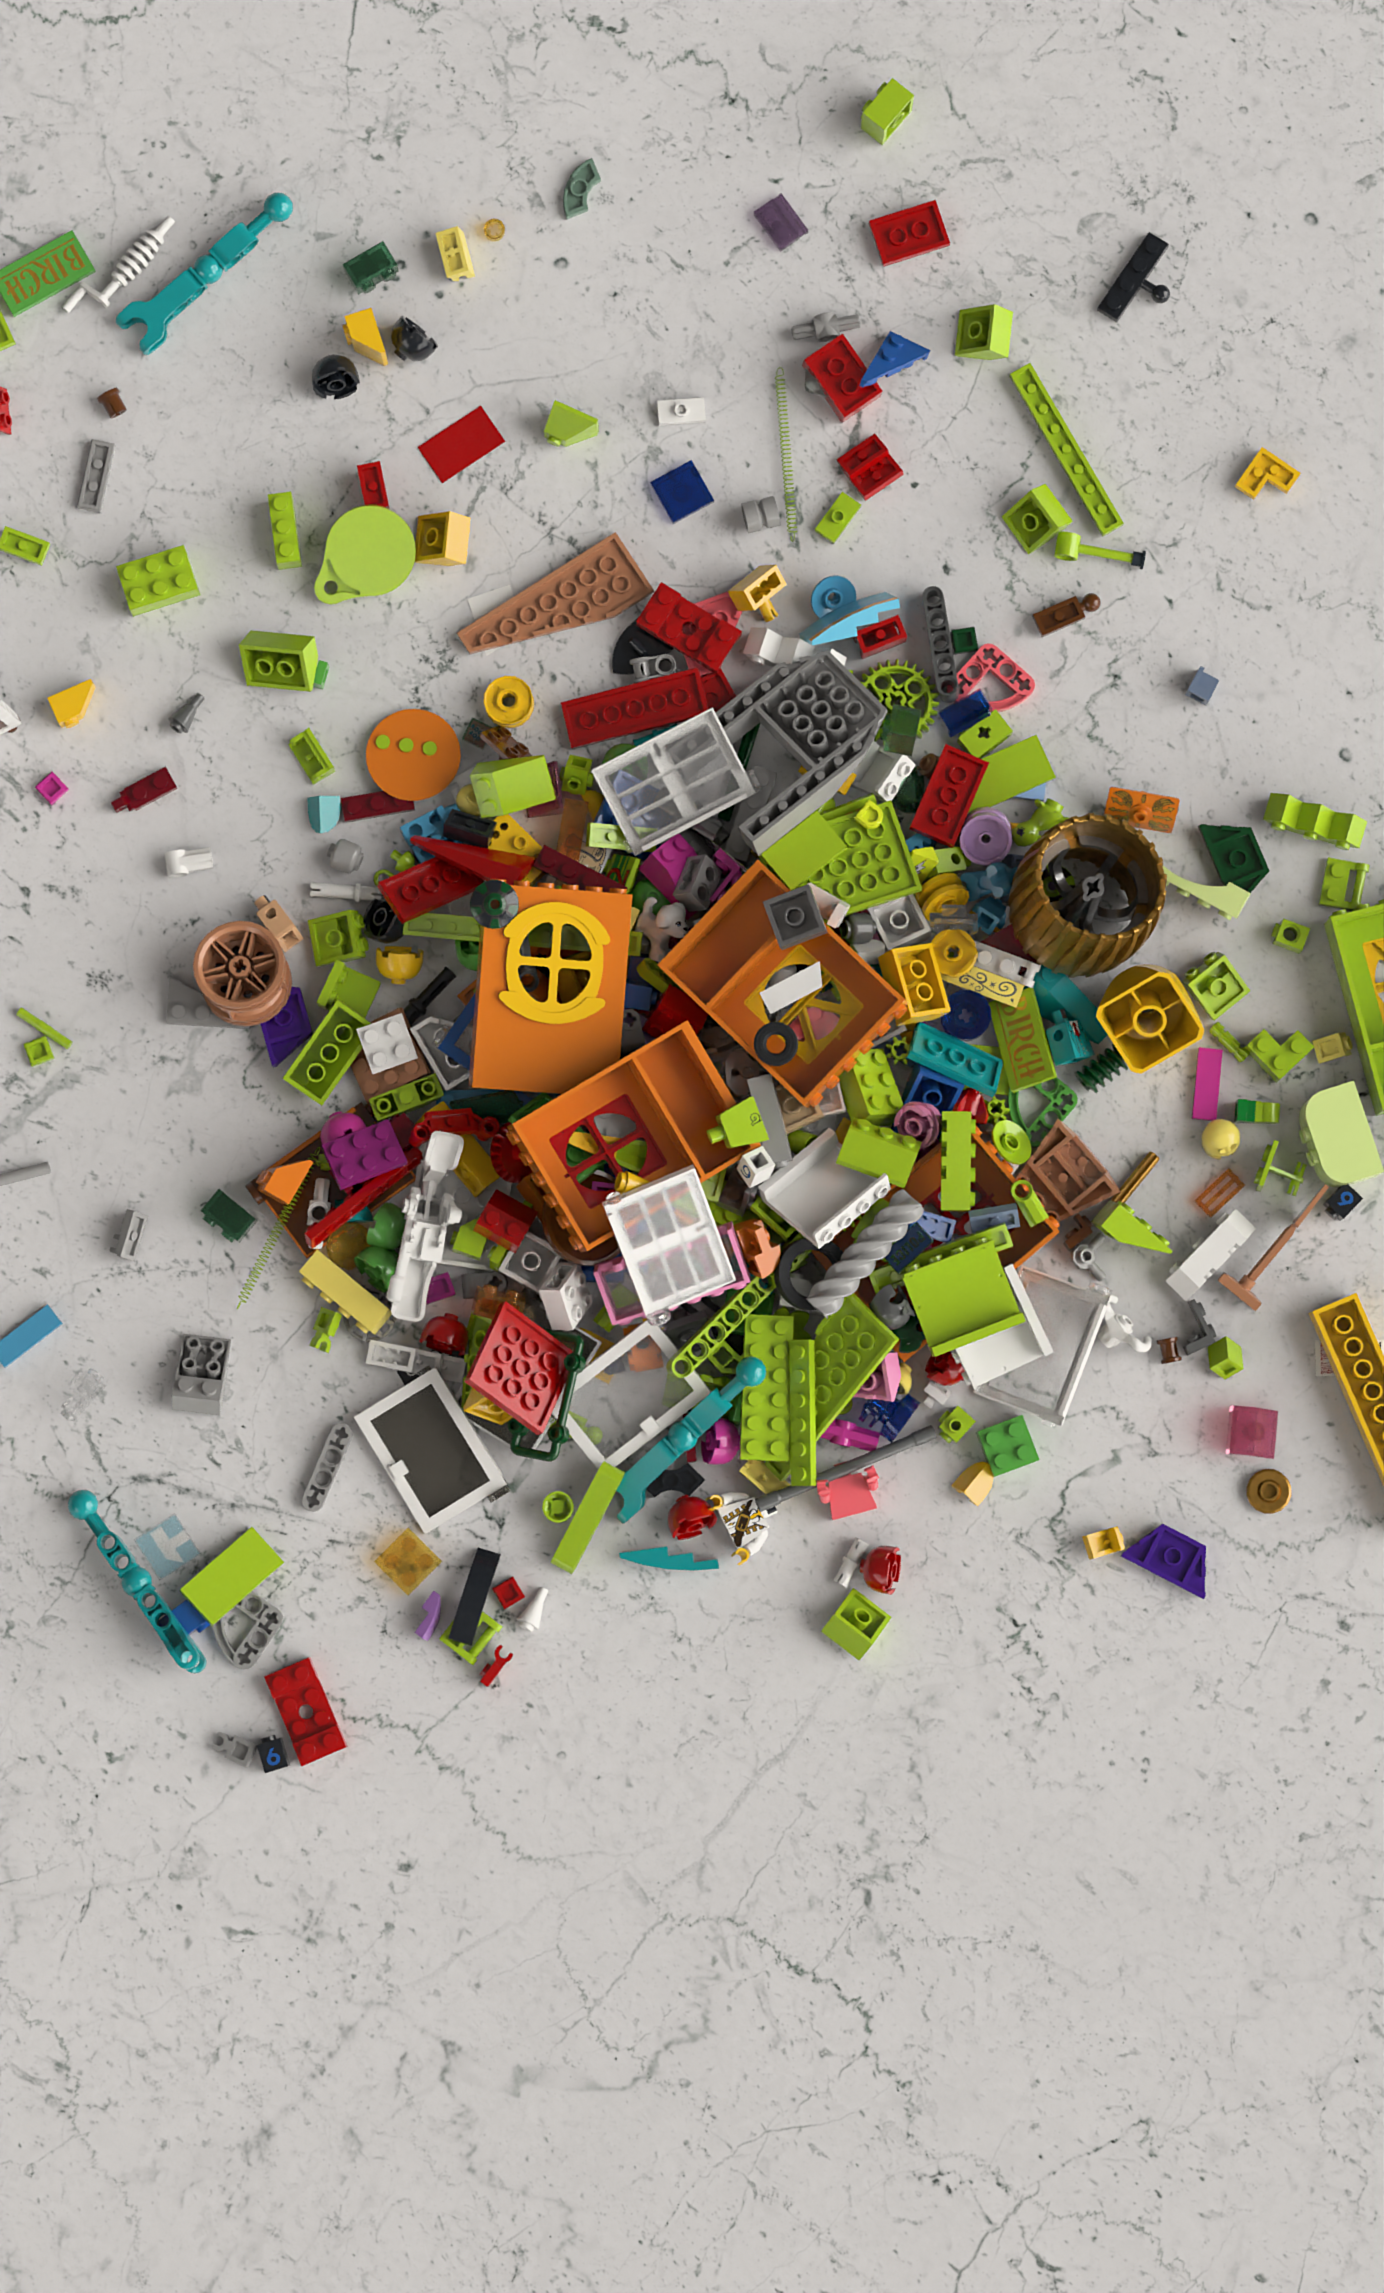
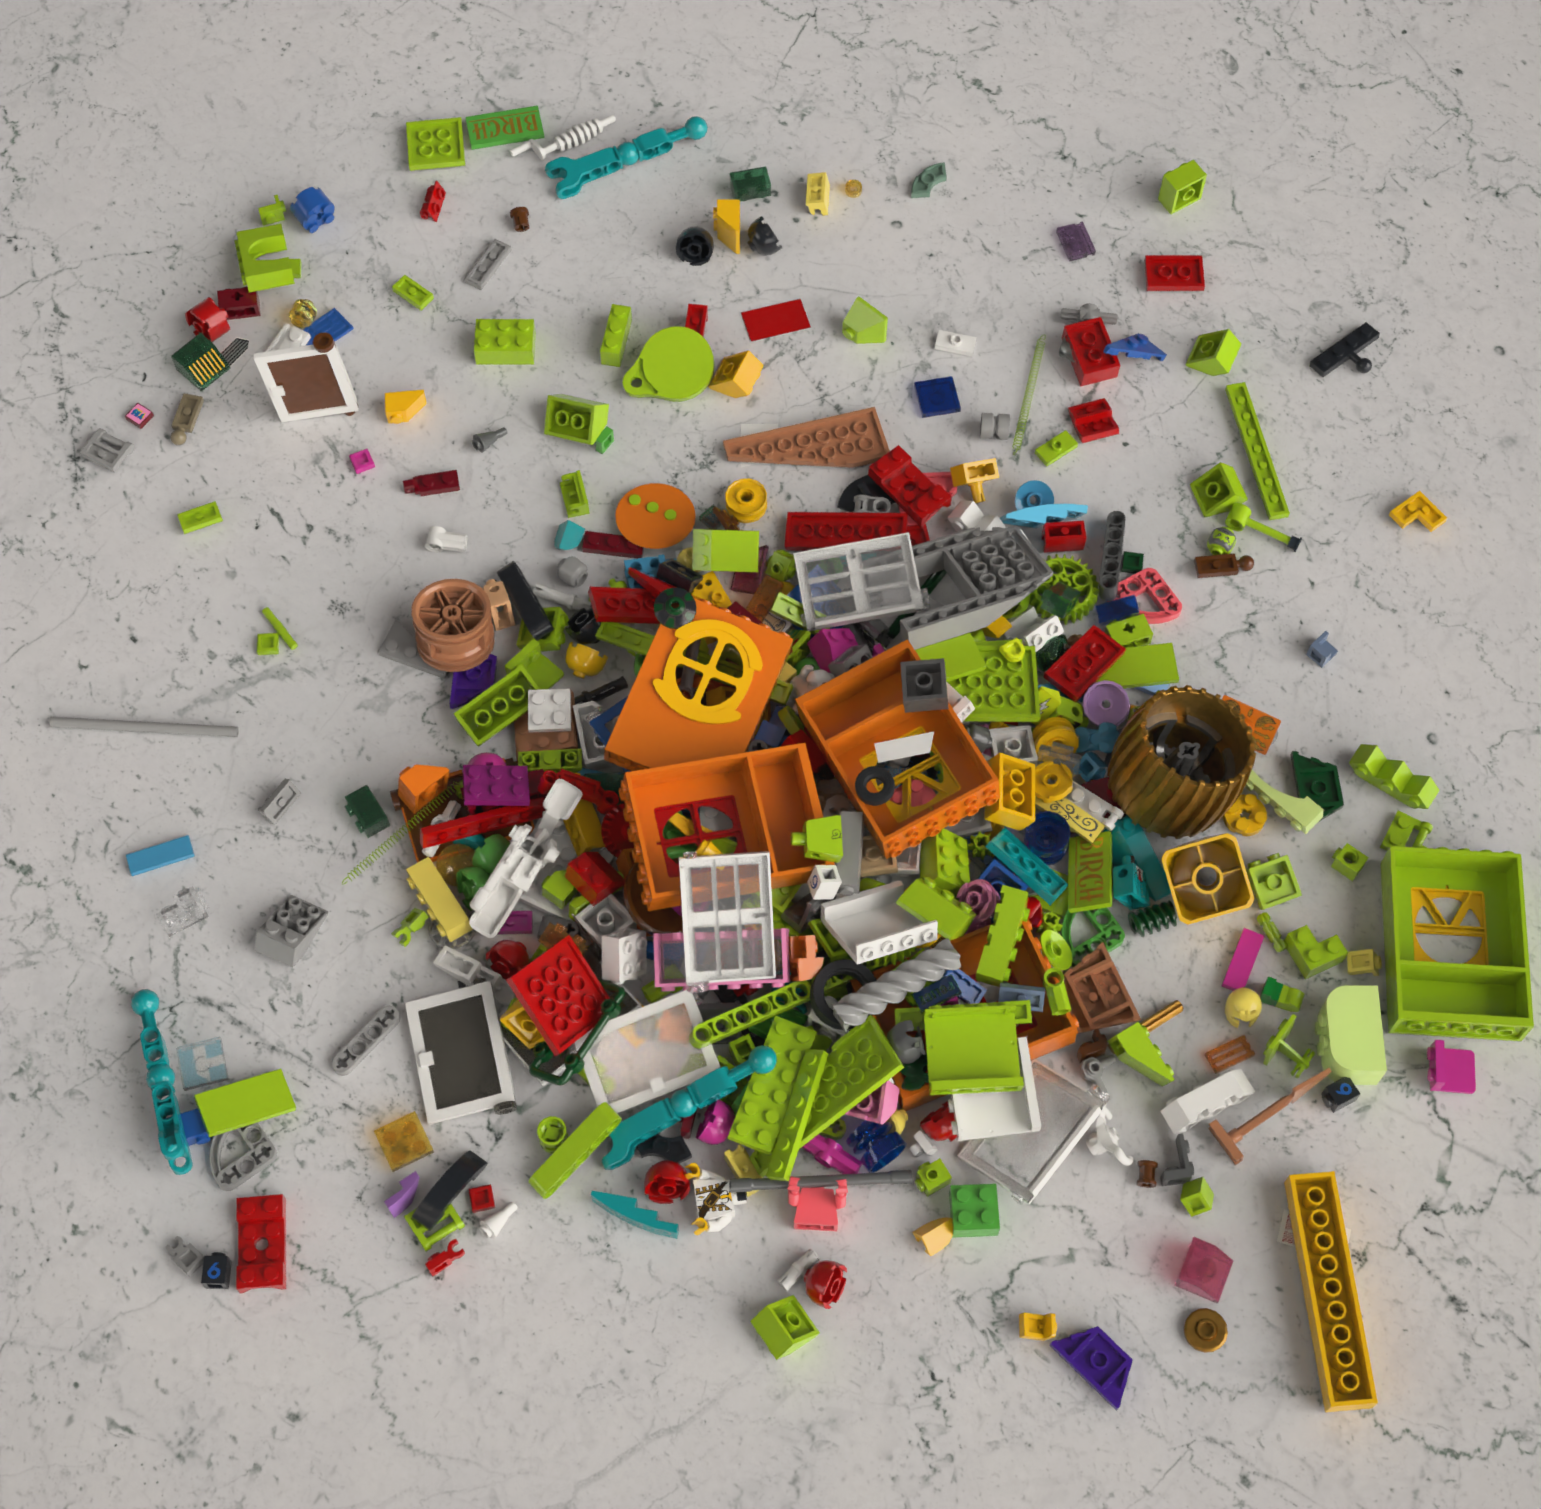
camera: 20 degrees right, 20 degrees down
none -> black beam [497,561,554,641]
none -> head [1207,527,1236,555]
none -> yellow plate [1223,794,1267,837]

